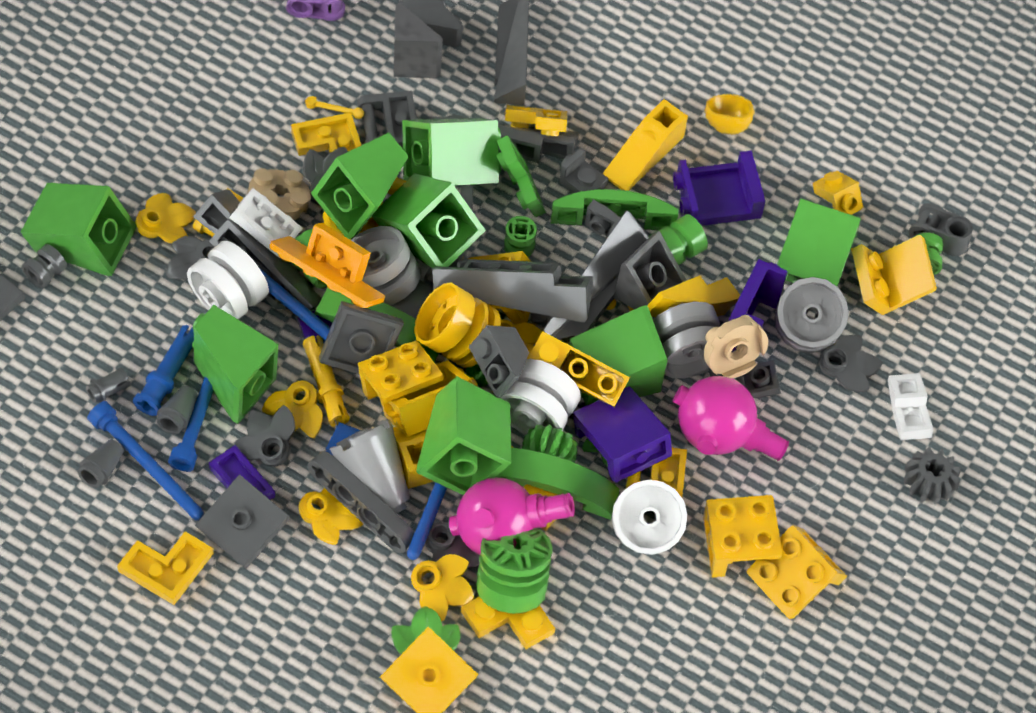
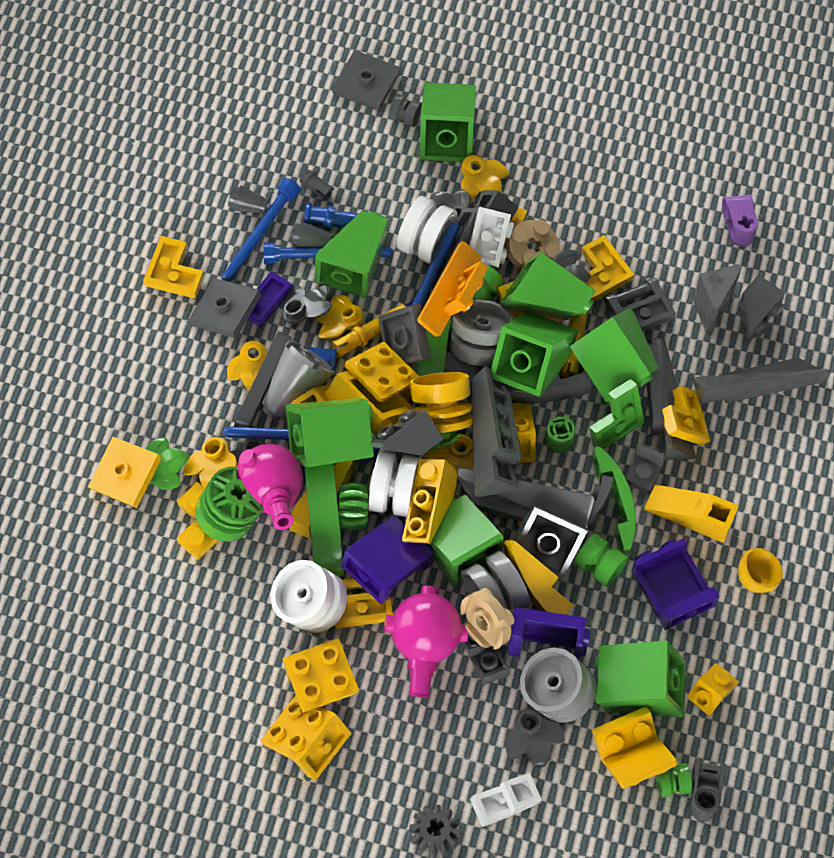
camera: 80 degrees right, 5 degrees up
yellow hinge [305,96,364,119] -> none

